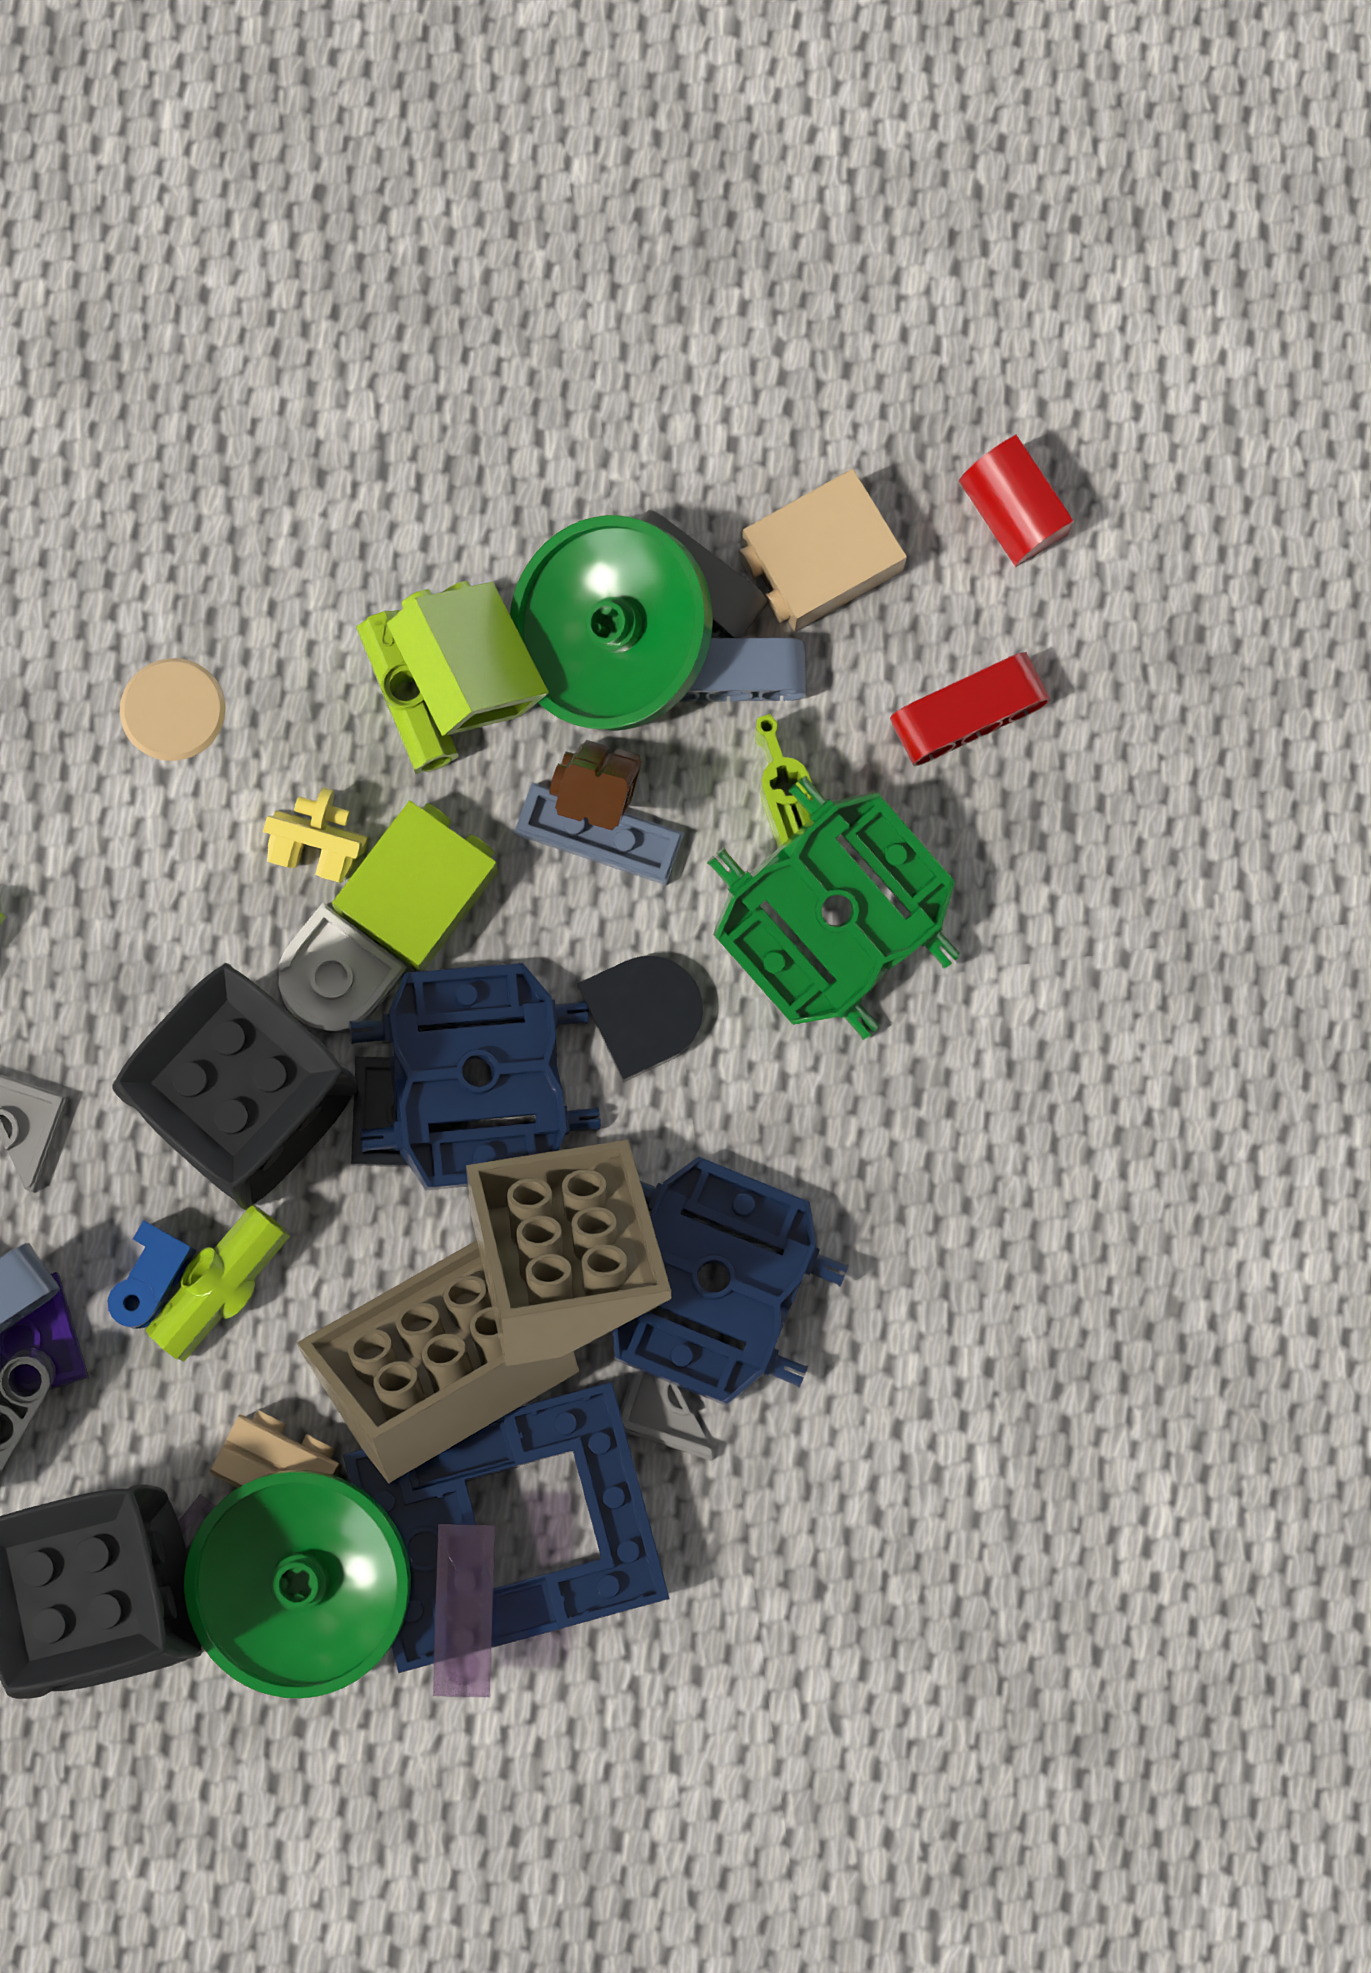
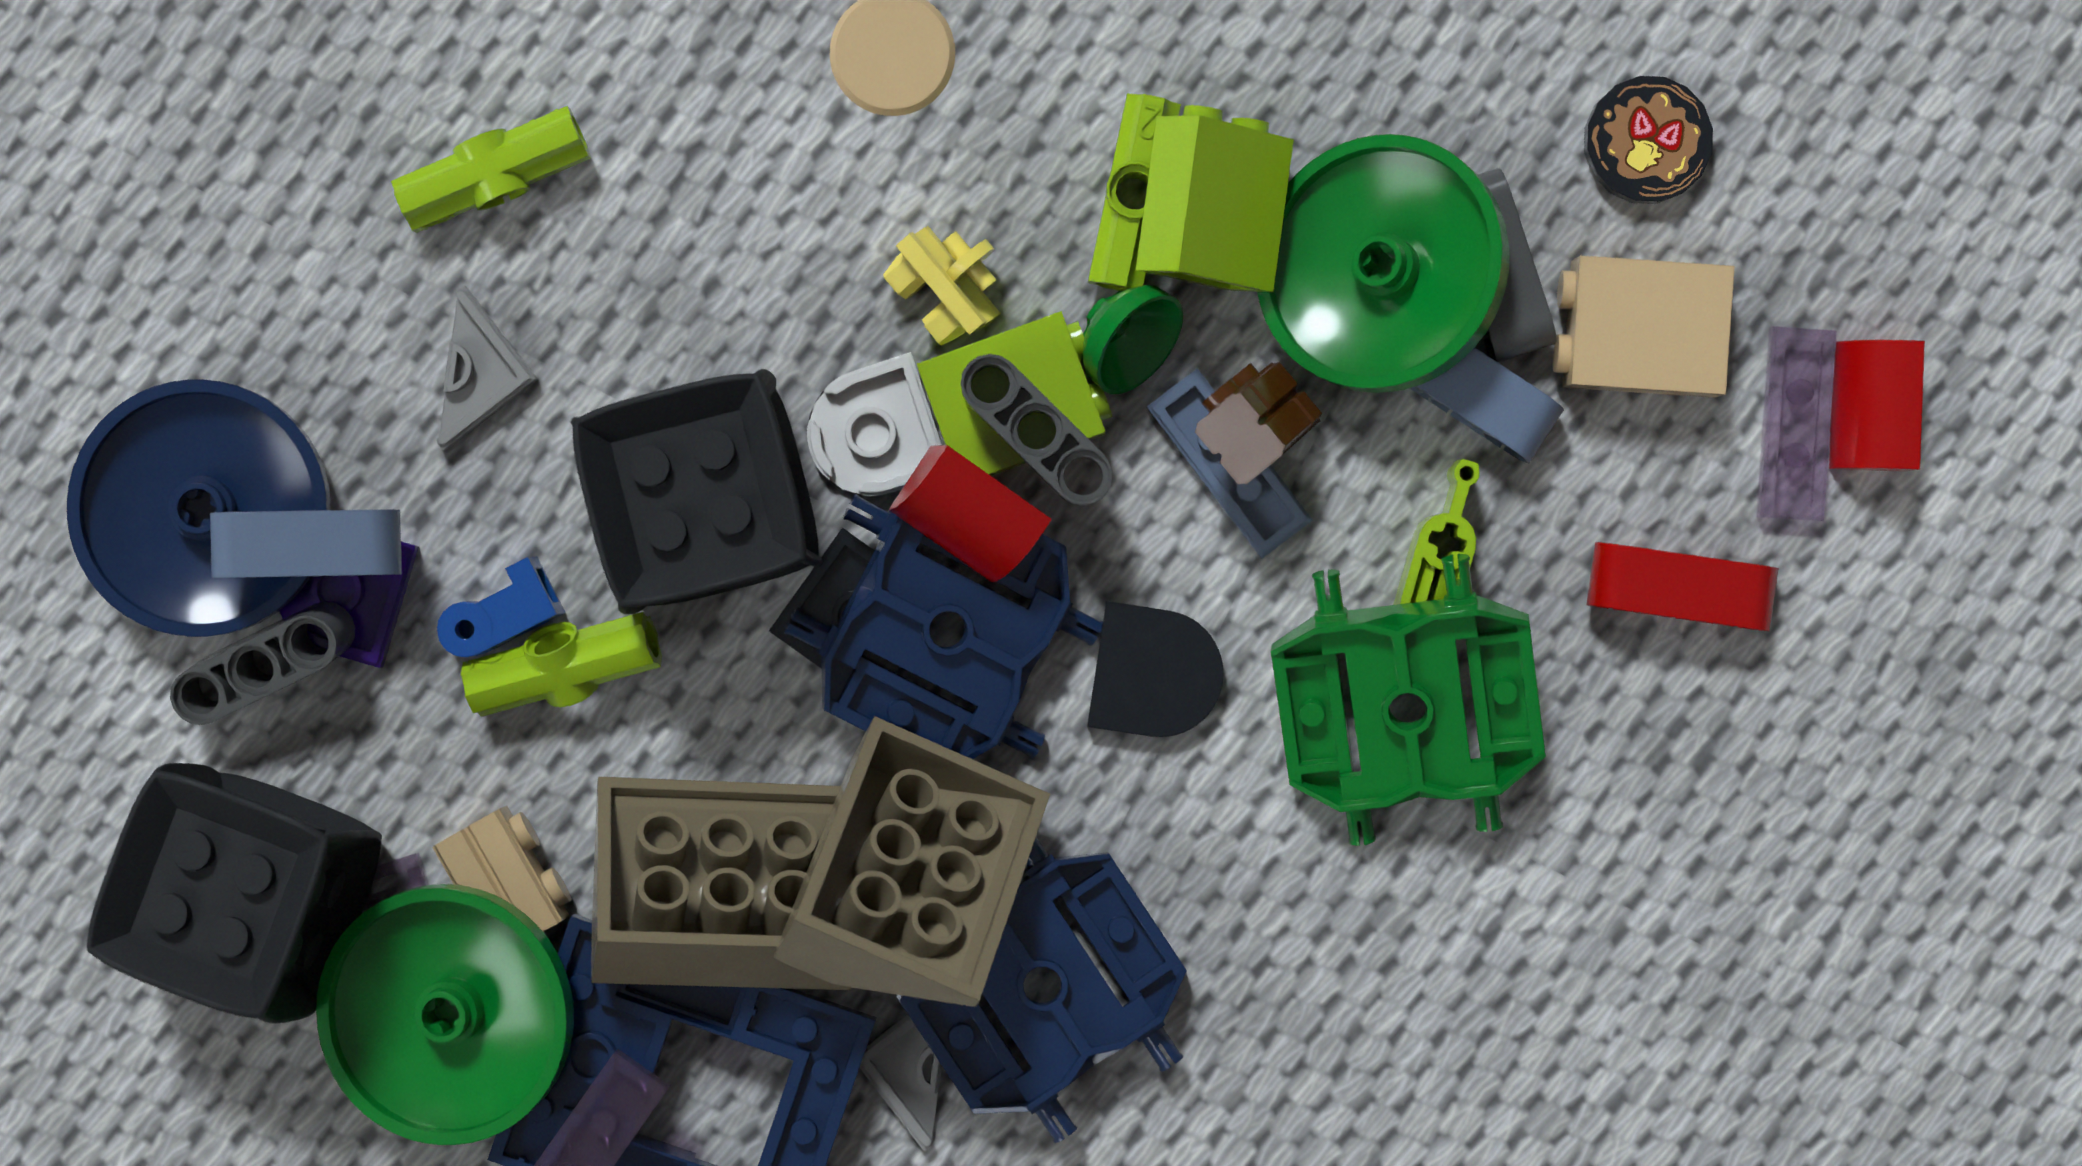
camera: 40 degrees right, 10 degrees up
none -> red brick [889,445,1052,582]
none -> dark grey beam [960,354,1113,507]
none -> green piece [1083,285,1184,394]
none -> tile [1584,76,1713,204]
none -> clear purple tile [1756,326,1837,522]

